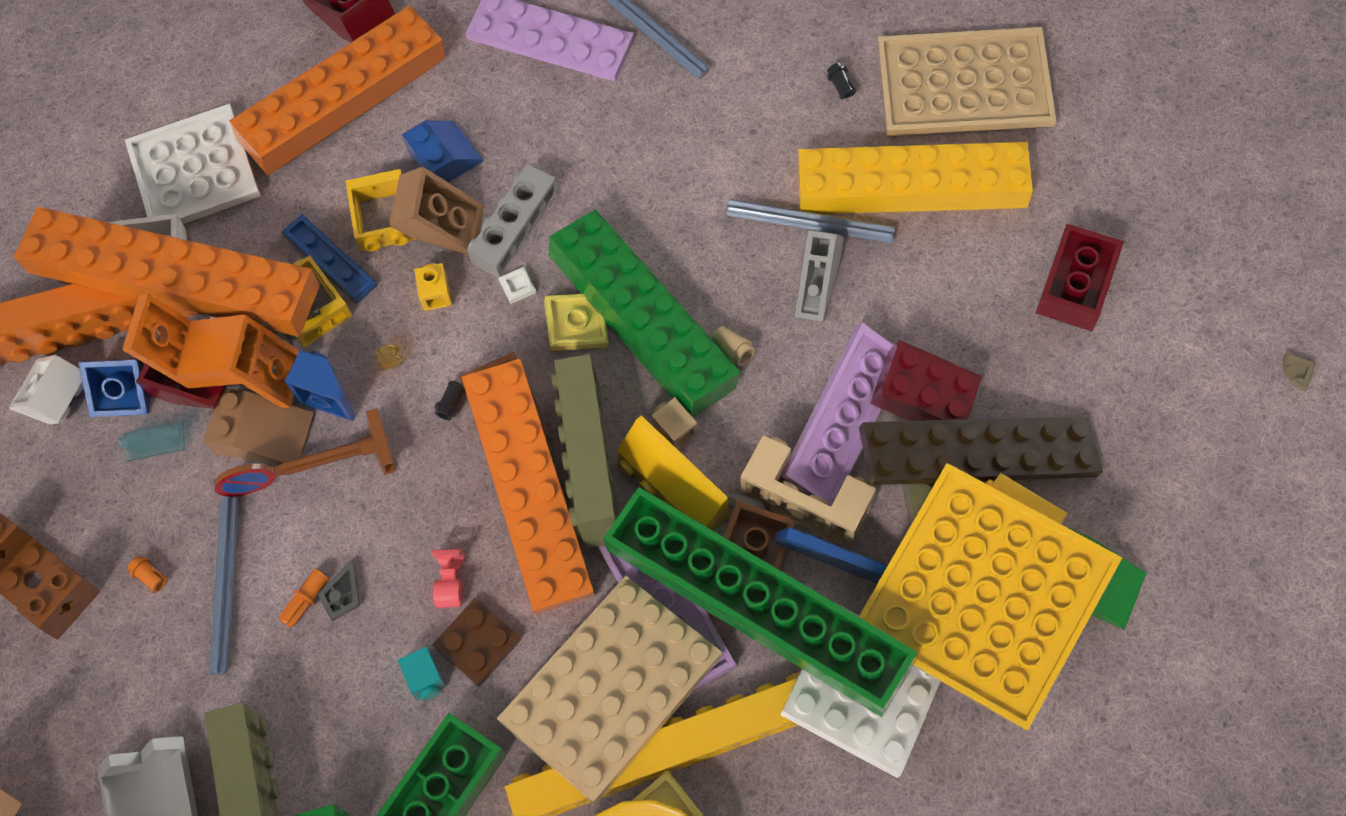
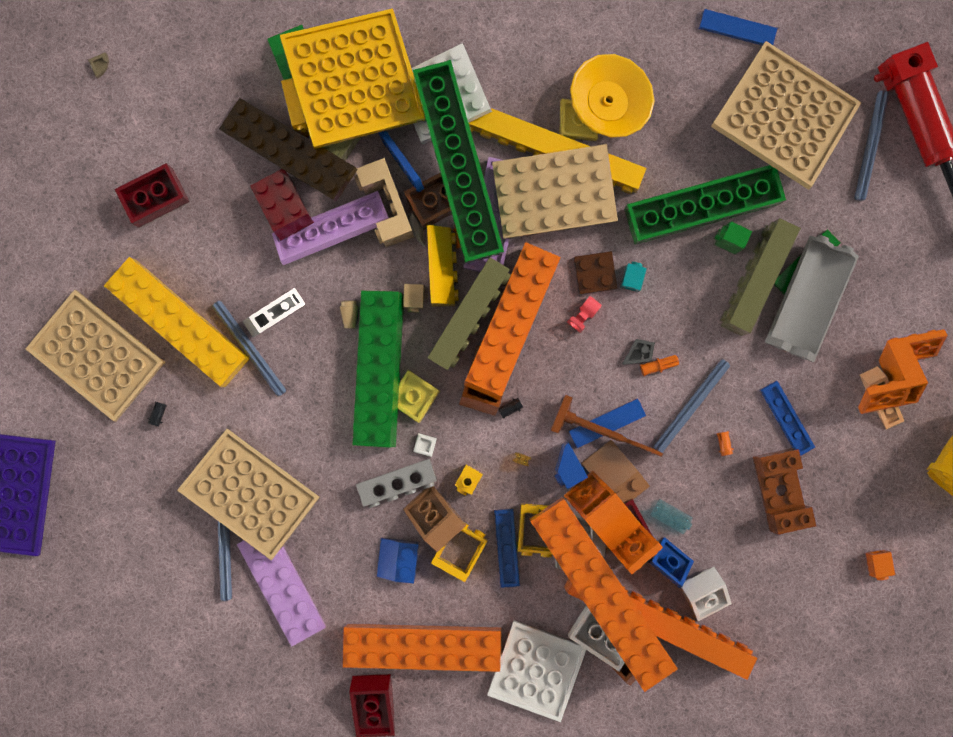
camera: 150 degrees left, 20 degrees up
none -> tan plate [177,429,320,561]
none -> blue tile [569,398,646,448]
none -> blue tile [760,381,815,456]

